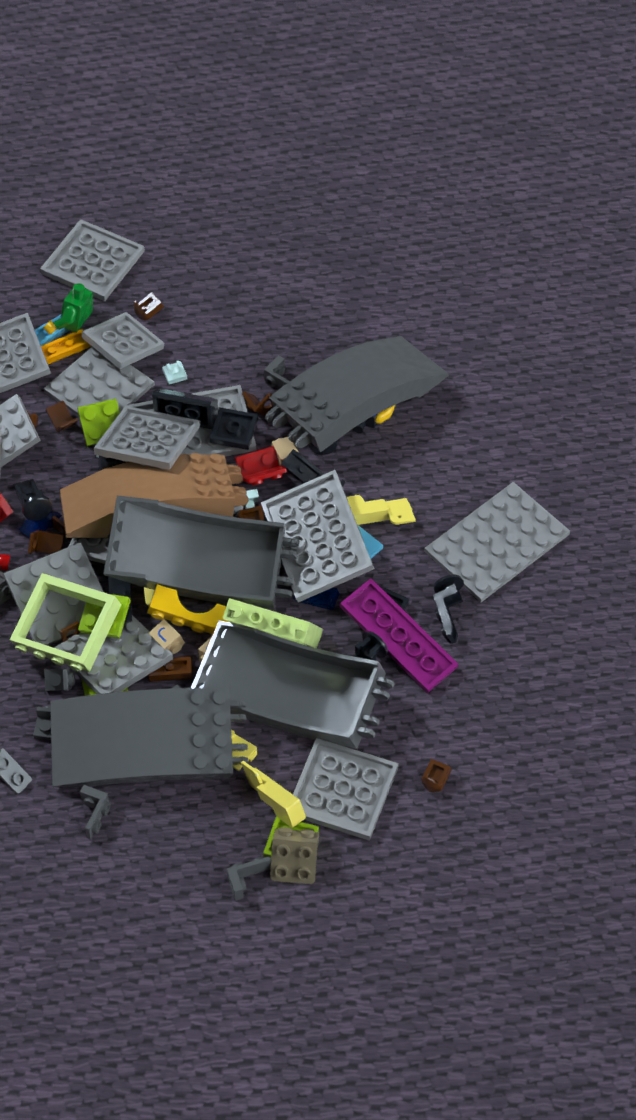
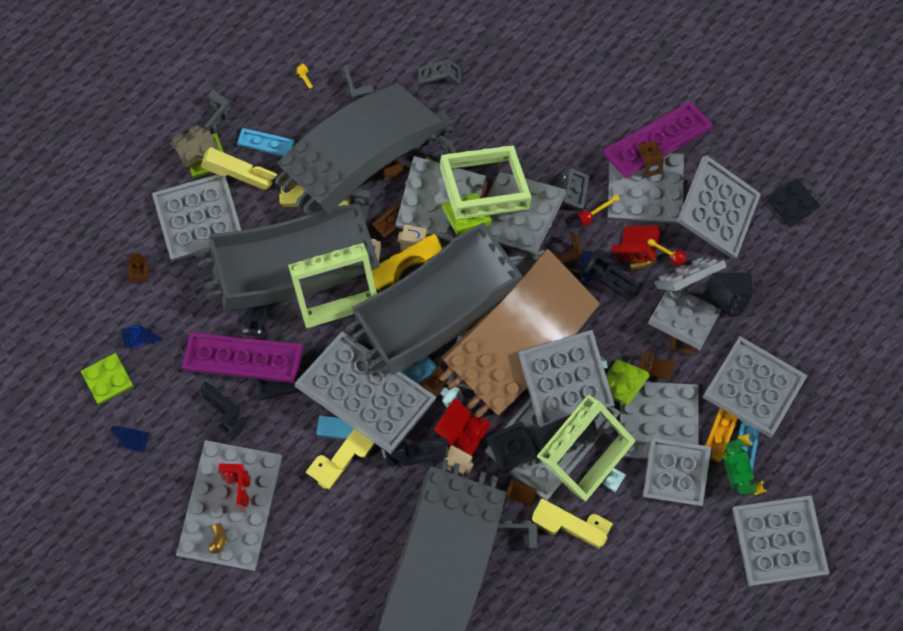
camera: 140 degrees right, 15 degrees up
reddish brown plate [133,292,164,320] -> none
none -> lime plate [81,353,134,405]
none -> clear blue slope [110,425,149,453]
none -> clear blue slope [121,325,163,349]
none -> pearl gold arm [209,523,227,554]
none -> red bracket [218,463,251,512]
none -> medium azure tile [237,128,295,156]
none -> yellow hand [296,64,313,89]
none -> light yellow piece [532,499,613,549]
none -> yellowish green window [537,395,636,502]

